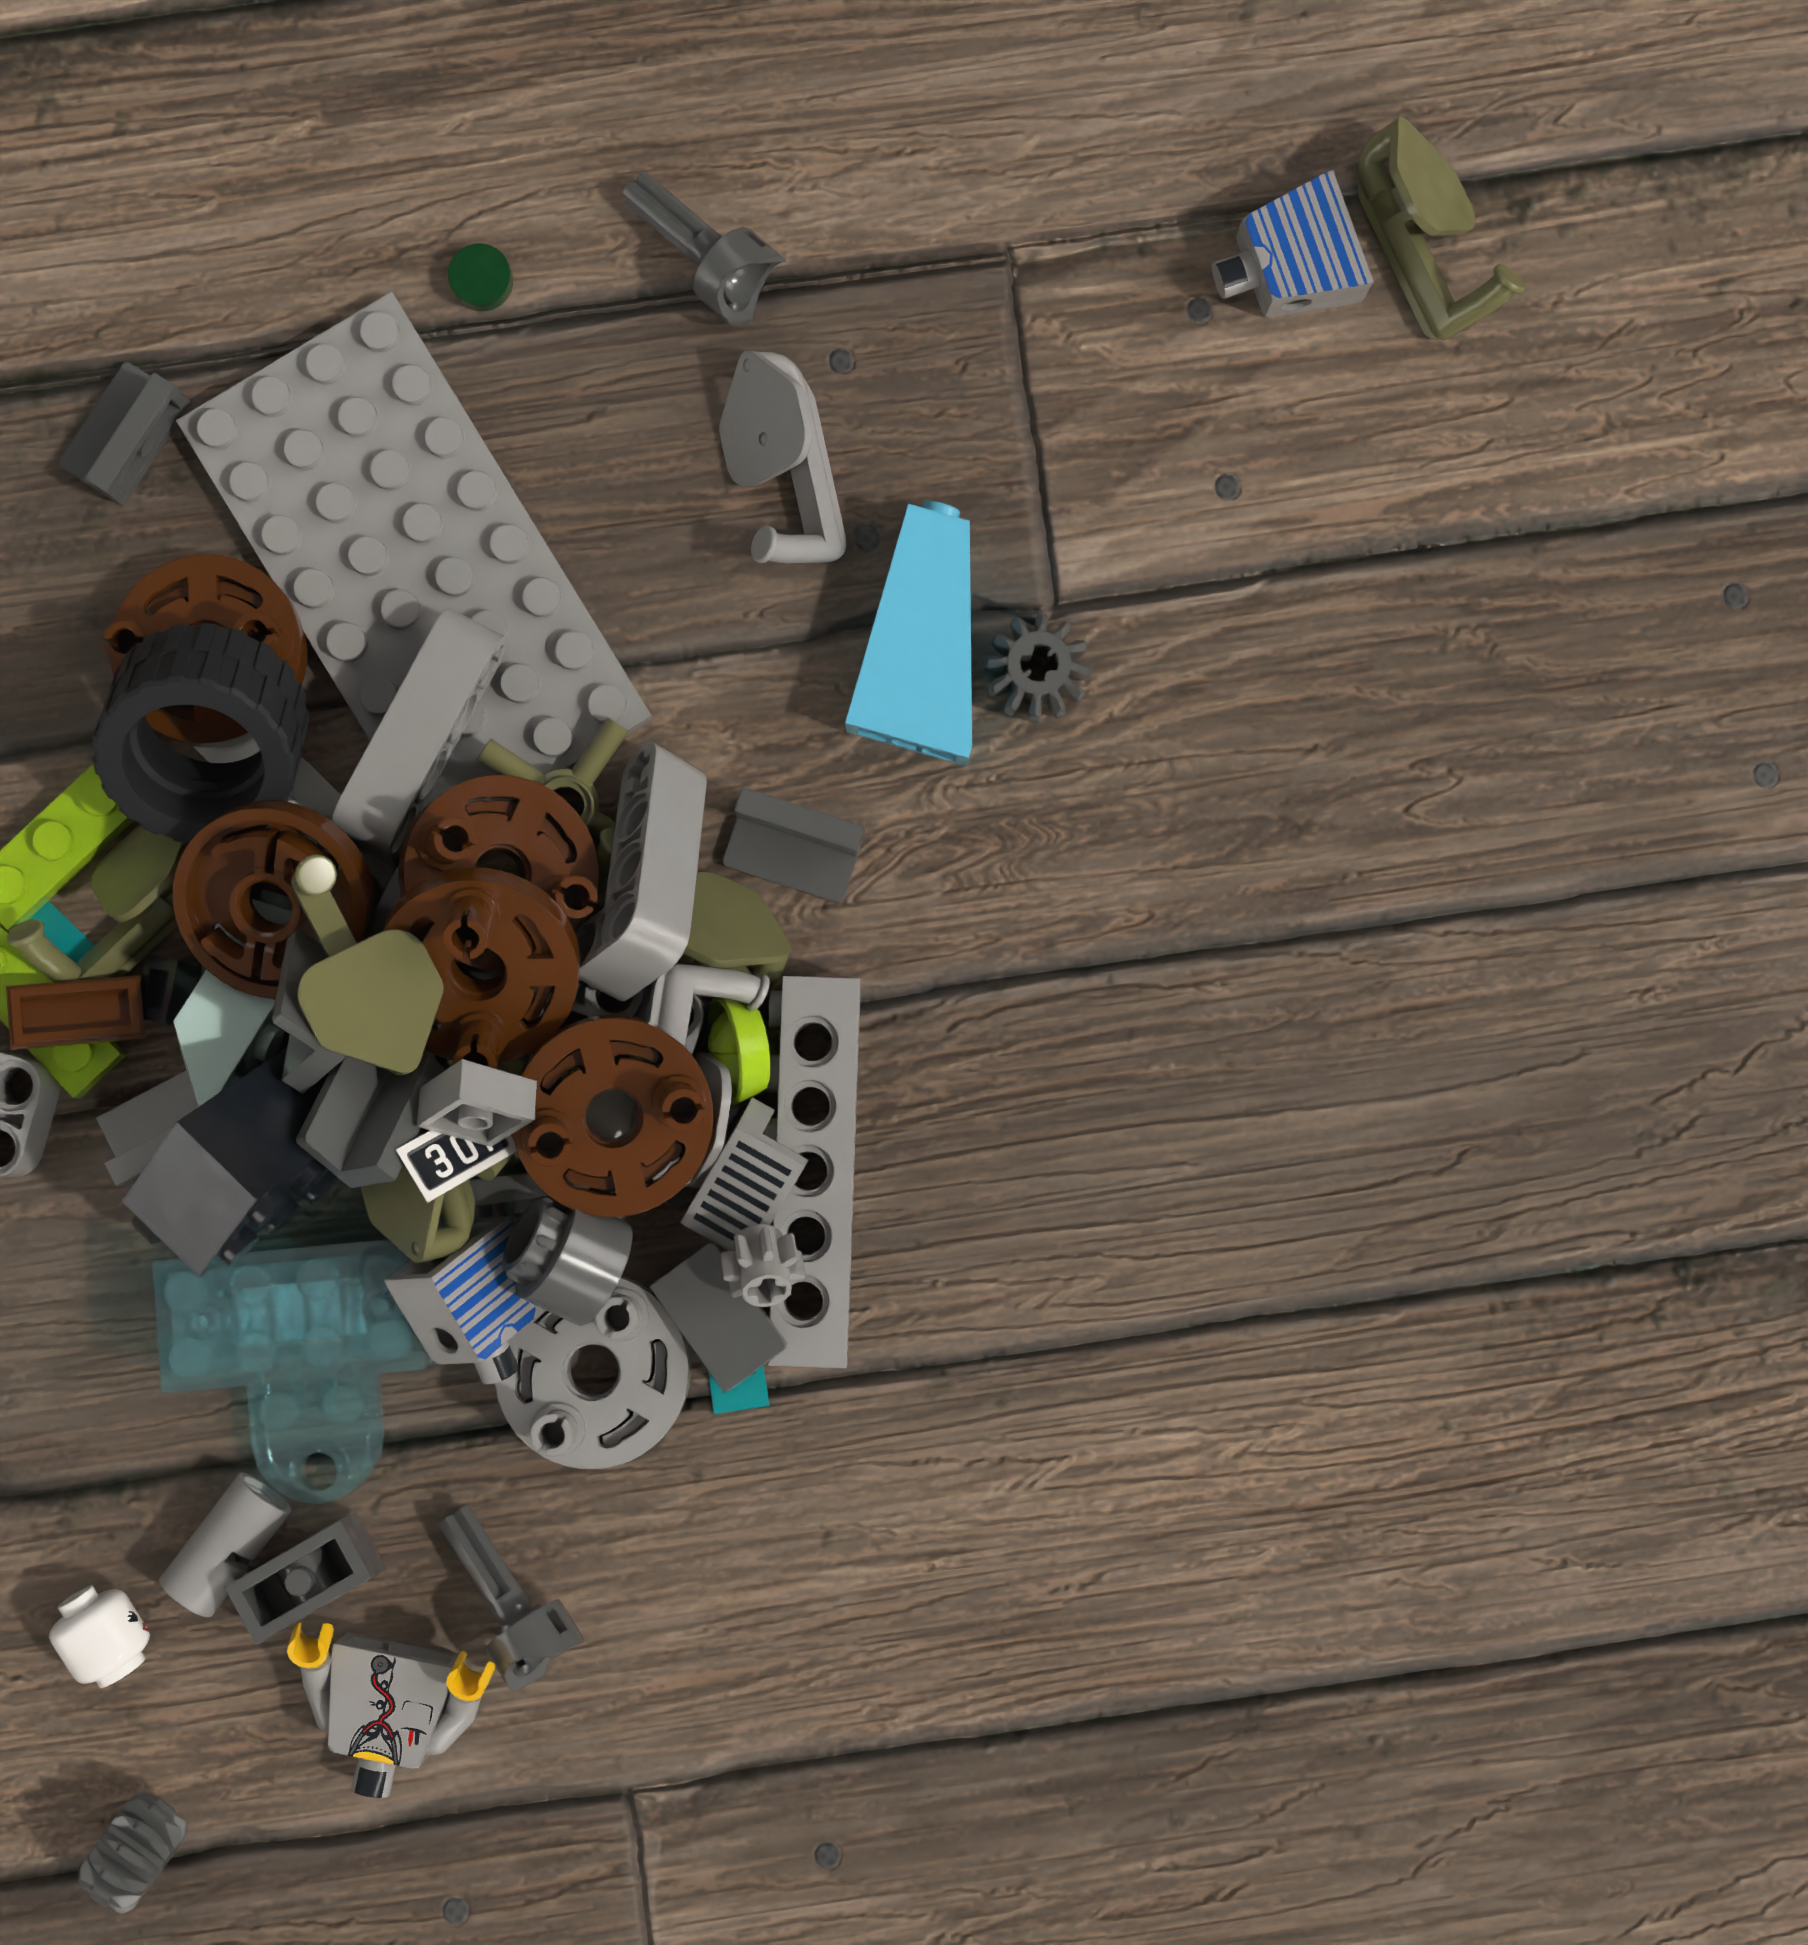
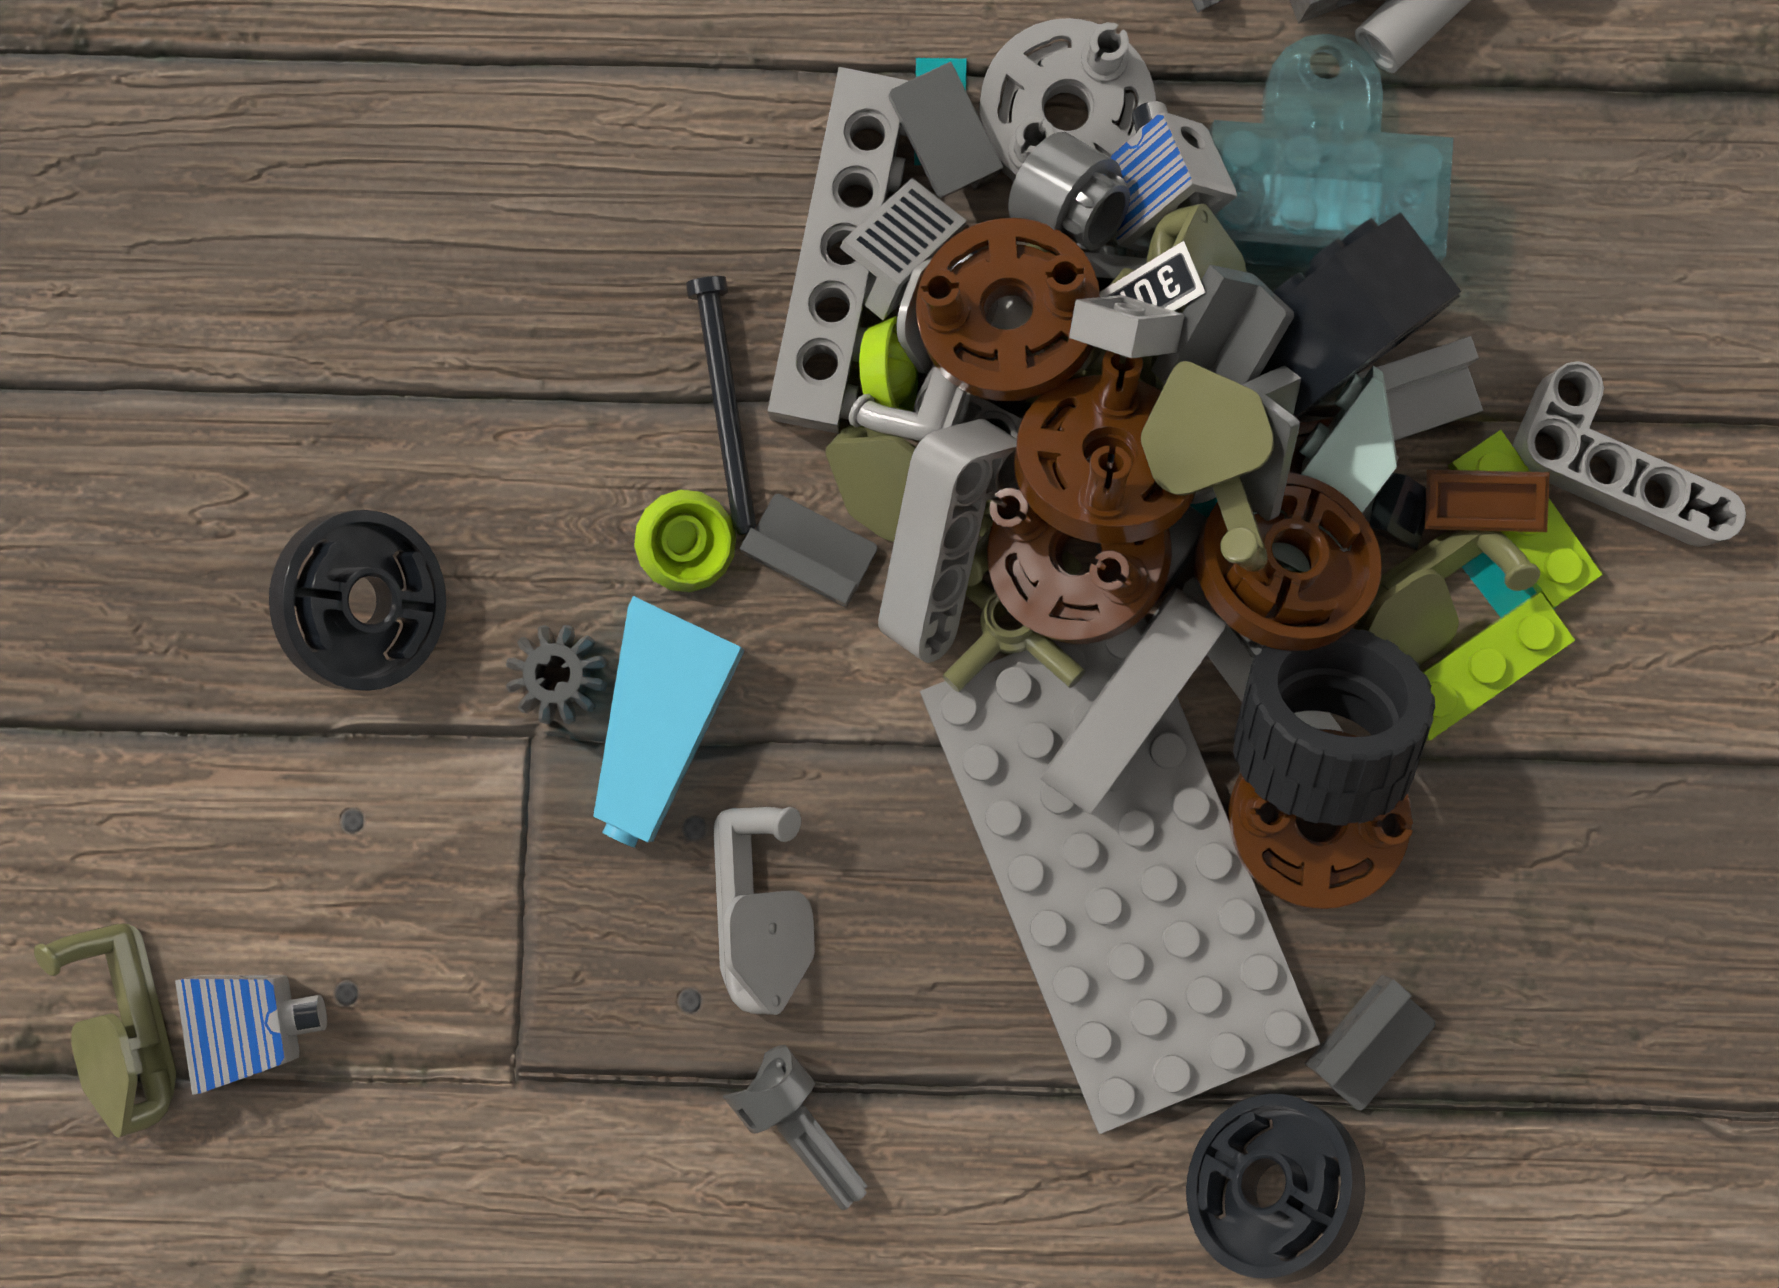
camera: 165 degrees left, 0 degrees up
dark green tile [448,243,513,311] -> none
light grey gear [720,1224,805,1307] -> none
none -> black piece [269,510,446,691]
none -> lime hat [634,490,736,592]
none -> black bar [686,276,756,535]
none -> black piece [1186,1094,1366,1284]

